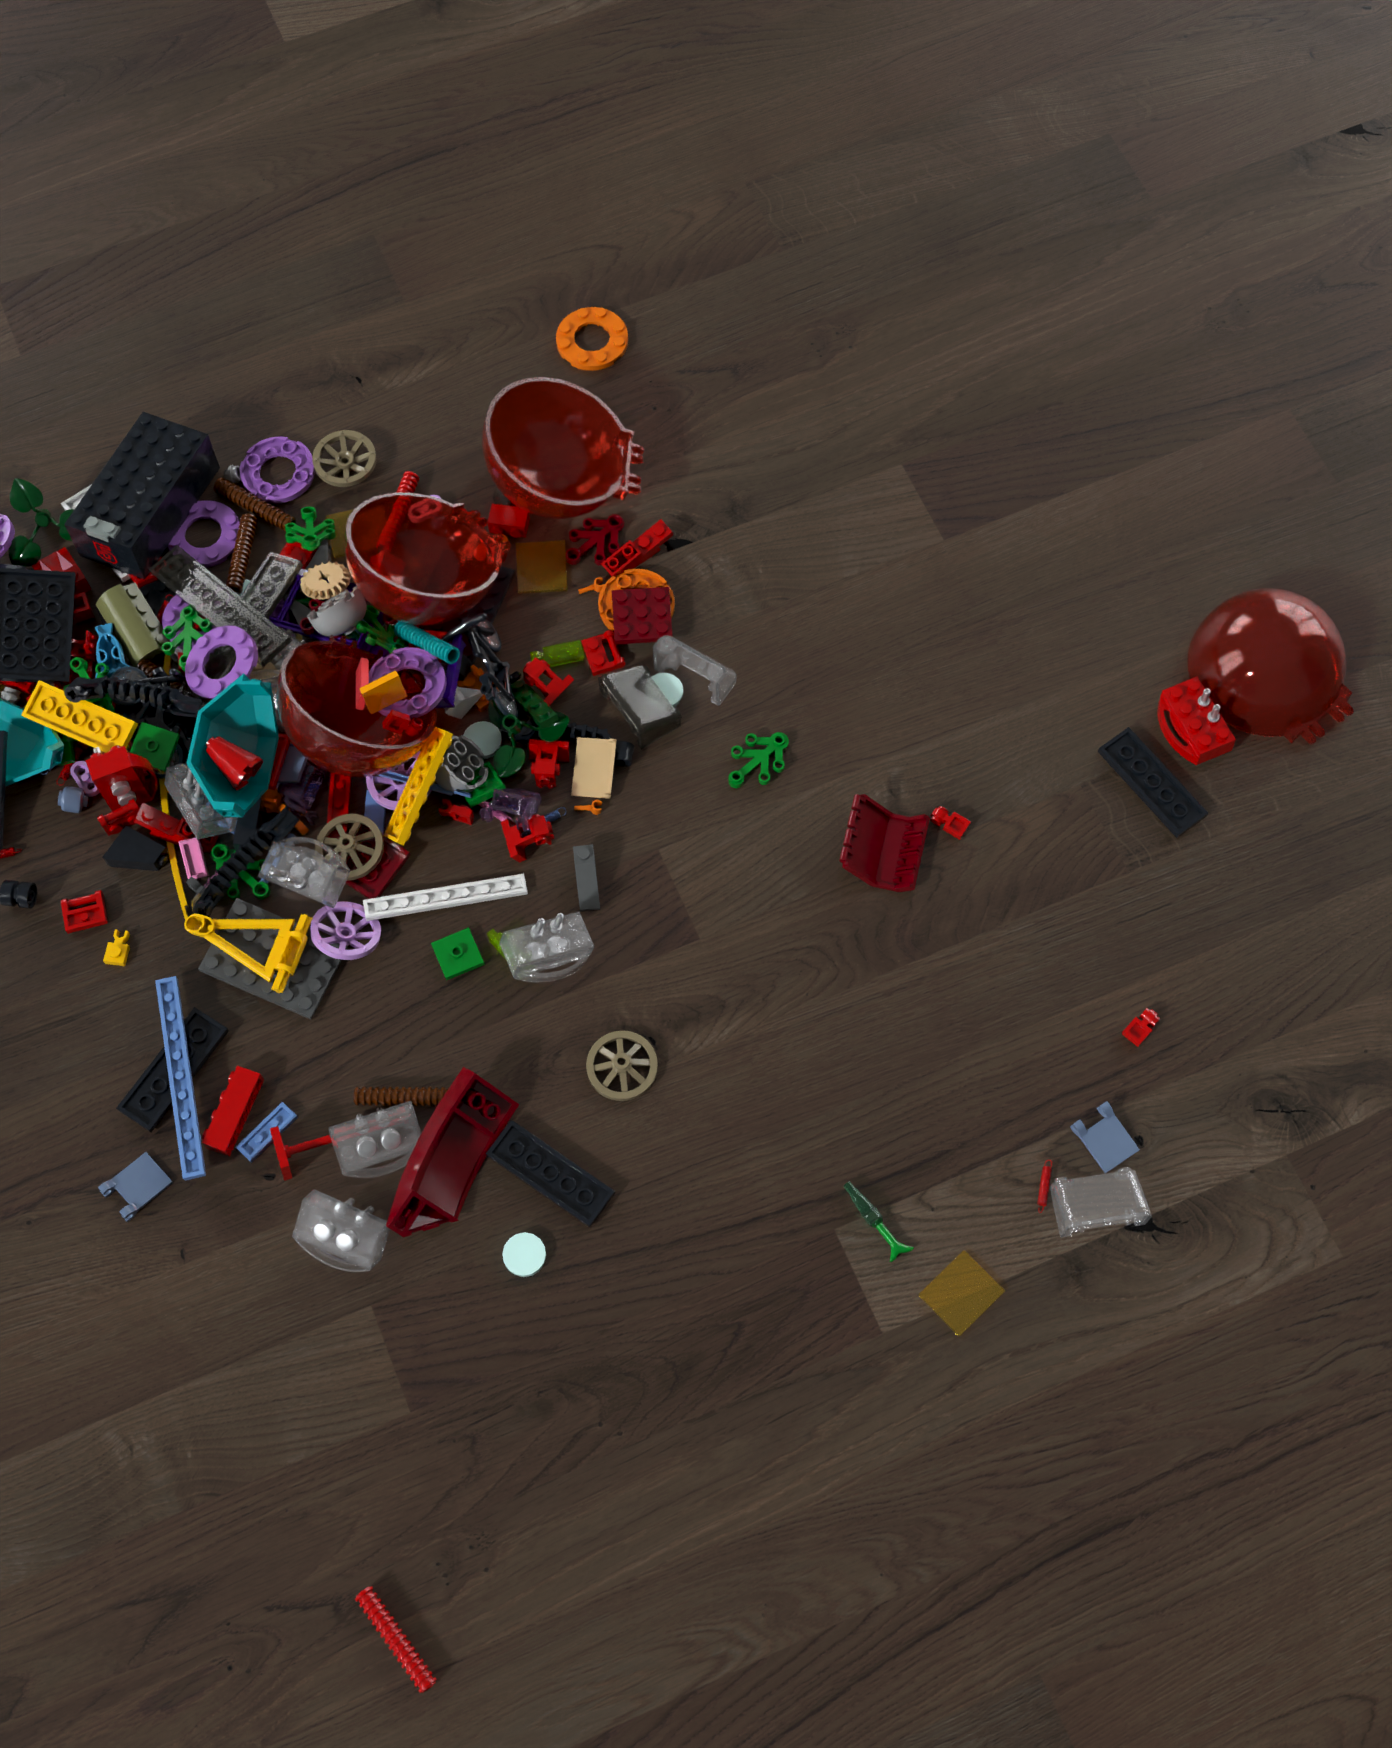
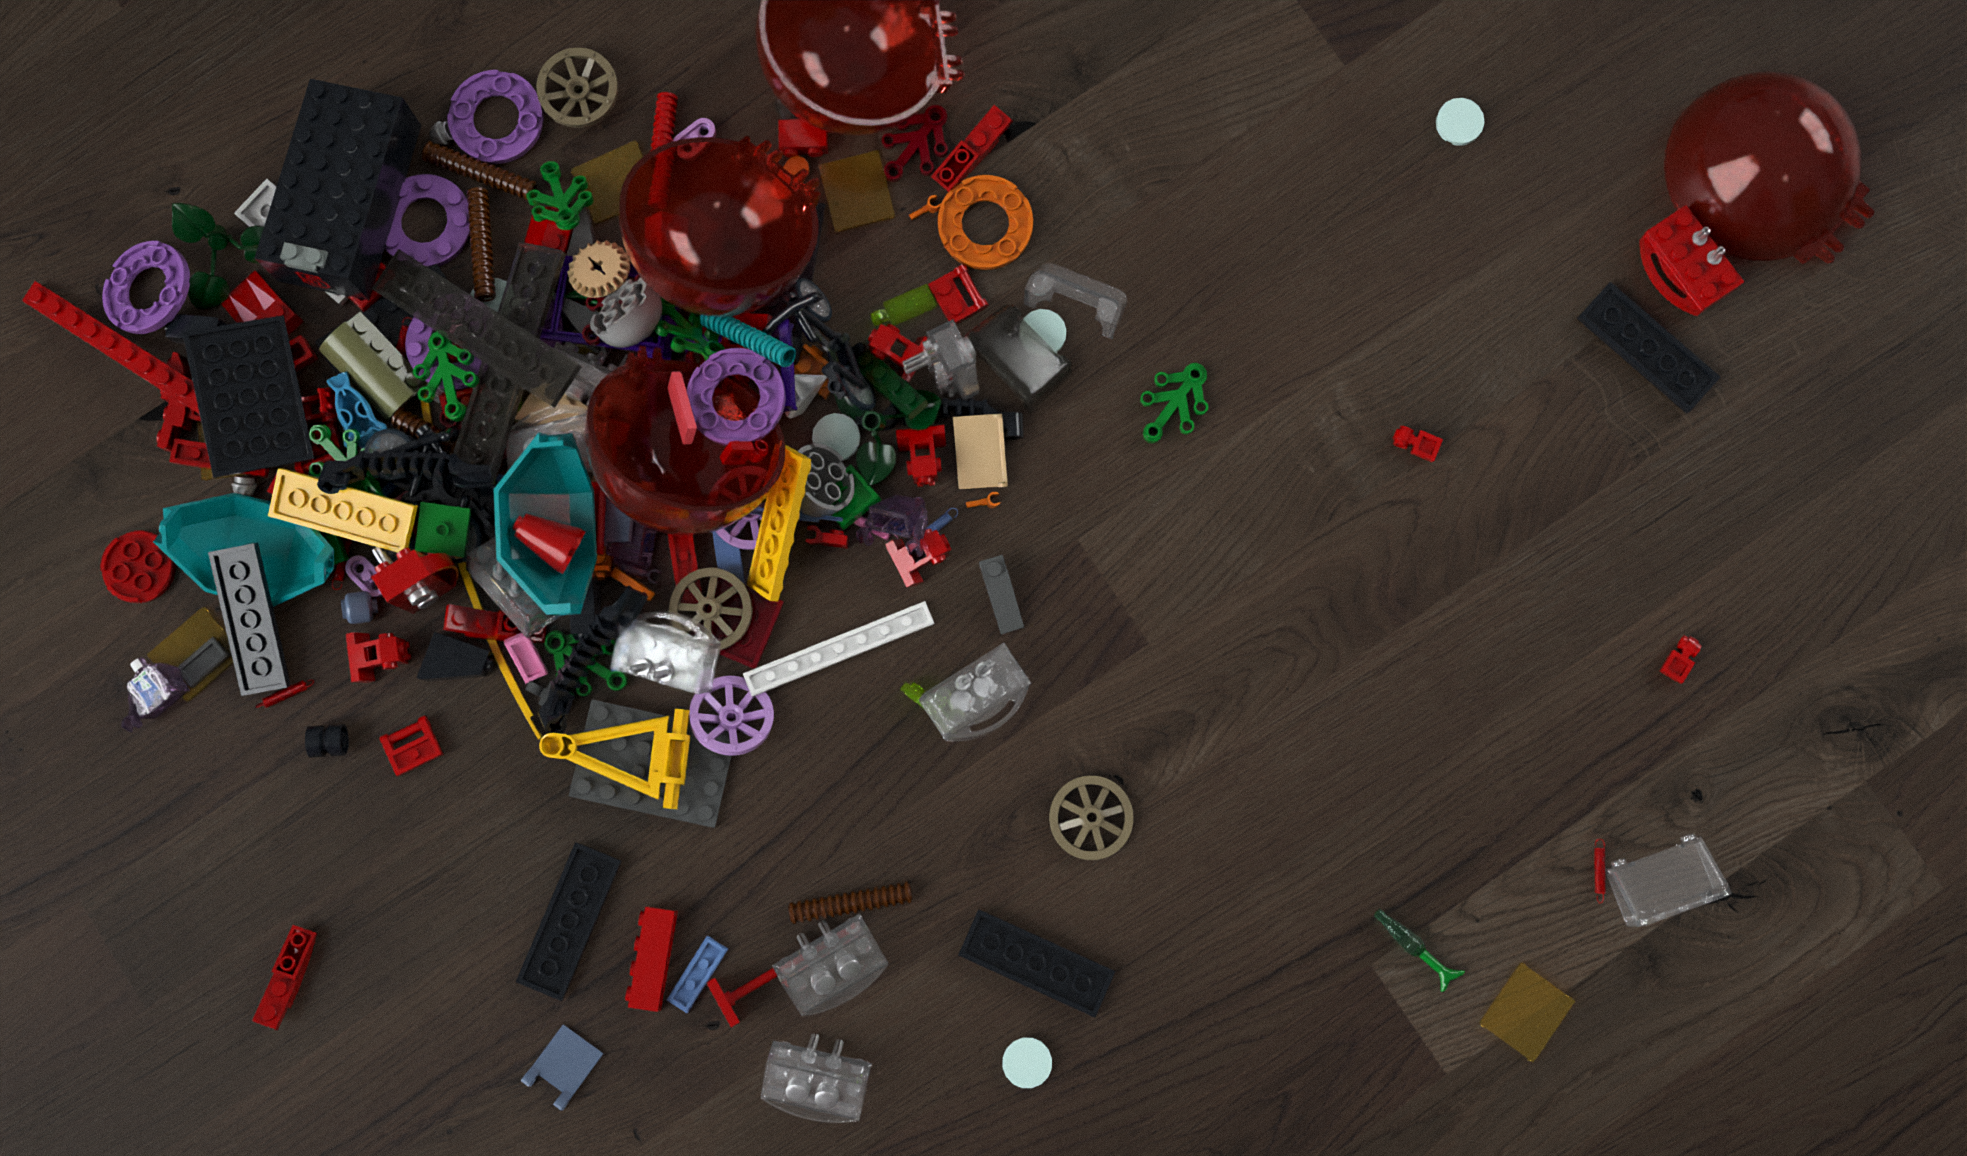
camera: 10 degrees left, 15 degrees up
red plate [97,798,139,836] -> none
yellow plate [103,929,130,966] -> none
medium blue plate [155,976,206,1181] -> none
medium lavender plate [185,626,258,700] -> none
light orange tile [359,670,407,715] -> none
dark red slope [386,1067,520,1237] -> none
green plate [431,927,485,981] -> none
dark red plate [612,587,673,645] -> none
dark red hinge [839,794,930,892] -> none
sand blue flag [1070,1101,1140,1173] -> none
none -> red tile [346,632,411,683]
none -> clear piece [903,319,979,401]
none -> light aqua tile [1436,98,1485,146]

